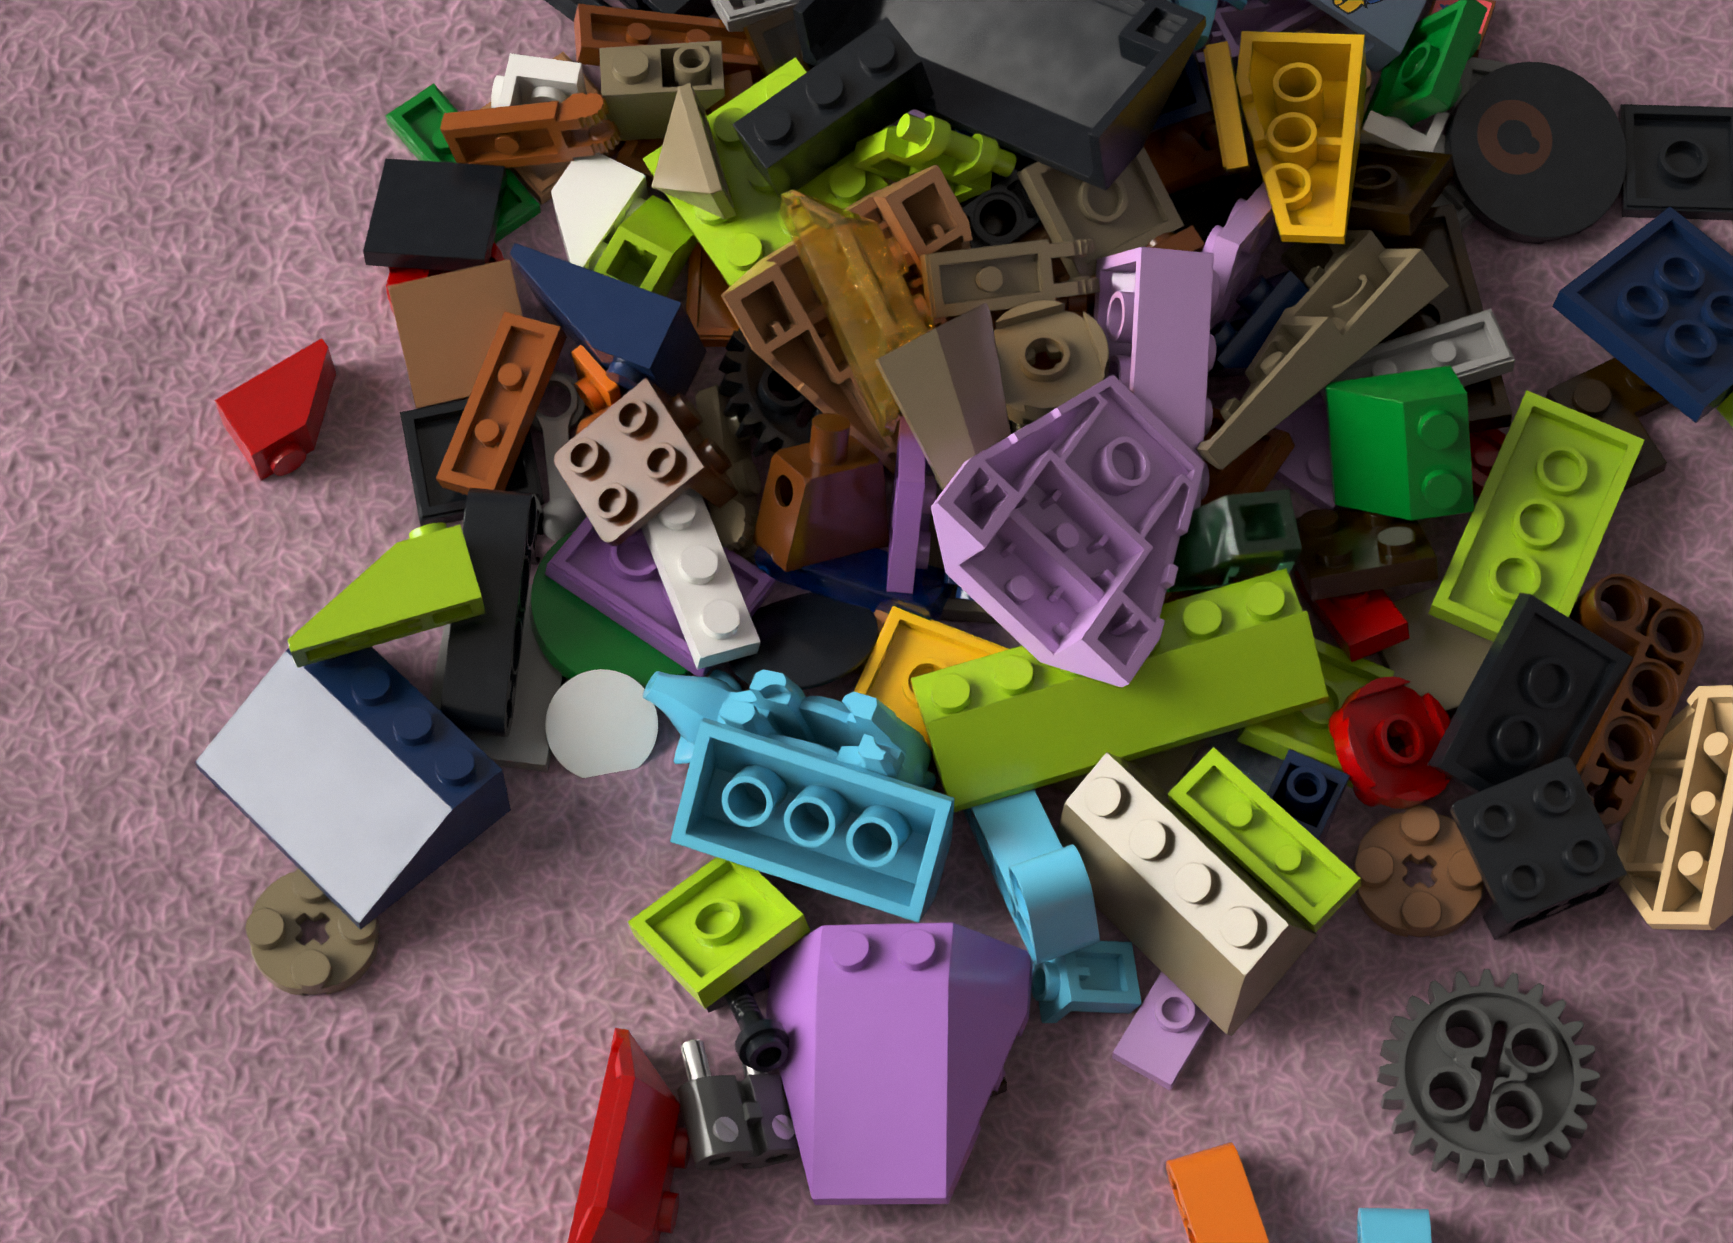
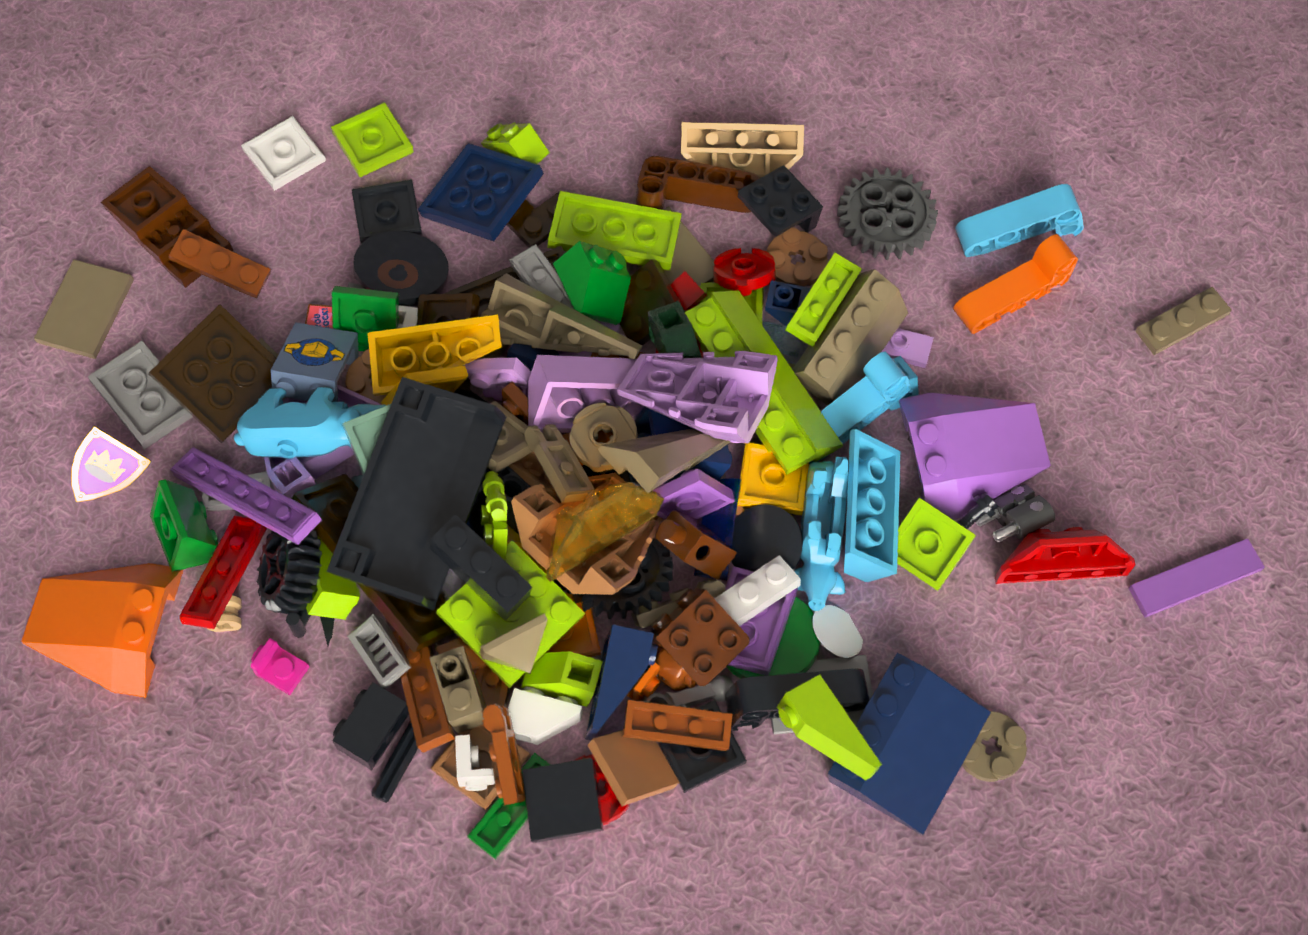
camera: 110 degrees left, 0 degrees up
red slope [214,338,336,481] -> none
black plate [1428,593,1633,793] -> none

